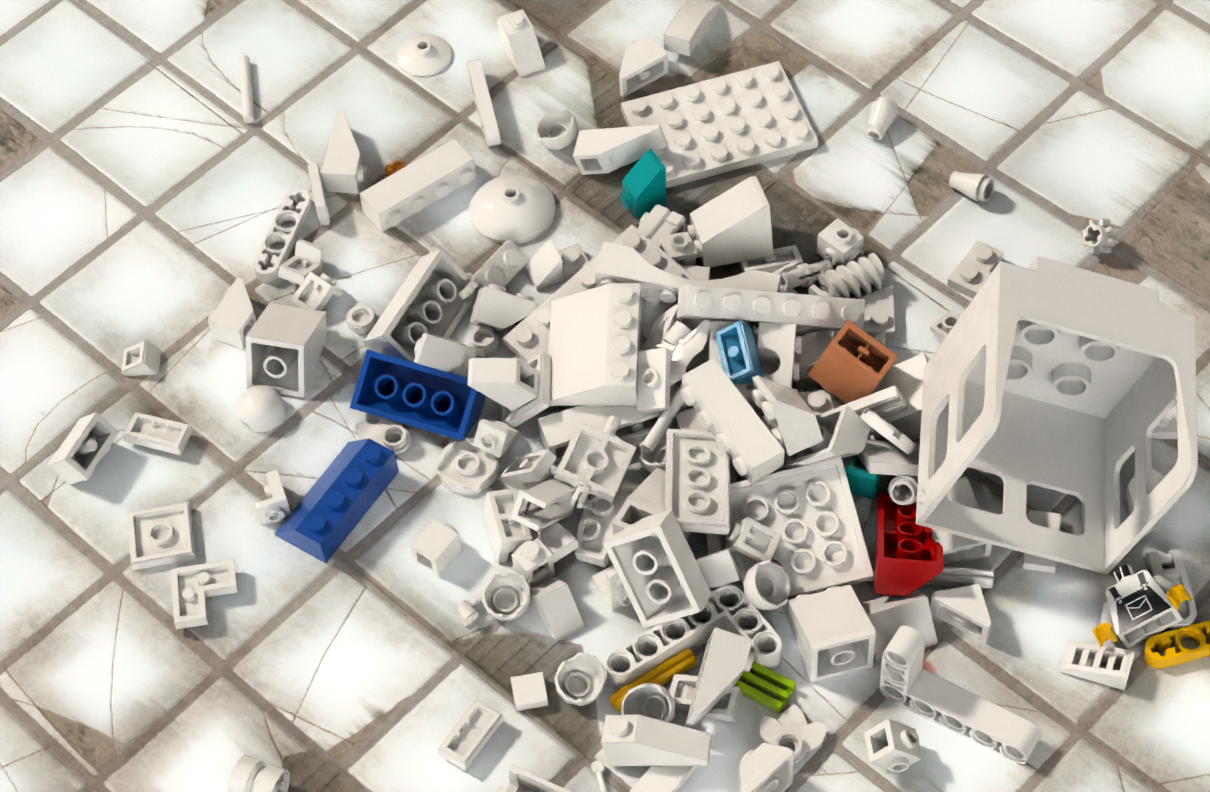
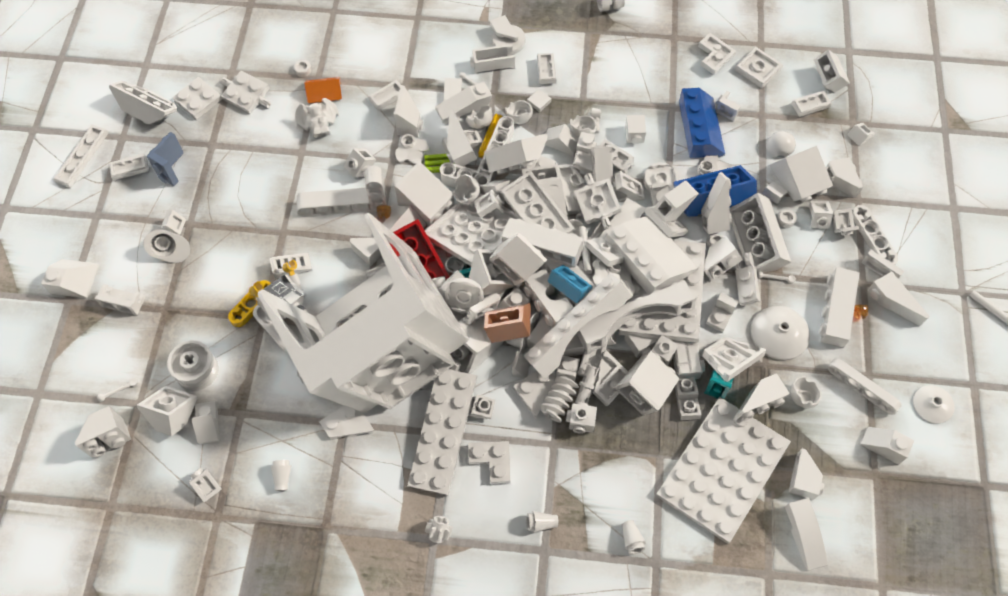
camera: 140 degrees right, 10 degrees up
none -> light grey wheel [445,256,465,276]
none -> white slope [675,377,702,420]
none -> white wing [703,337,766,382]
none -> white slope [763,181,788,204]

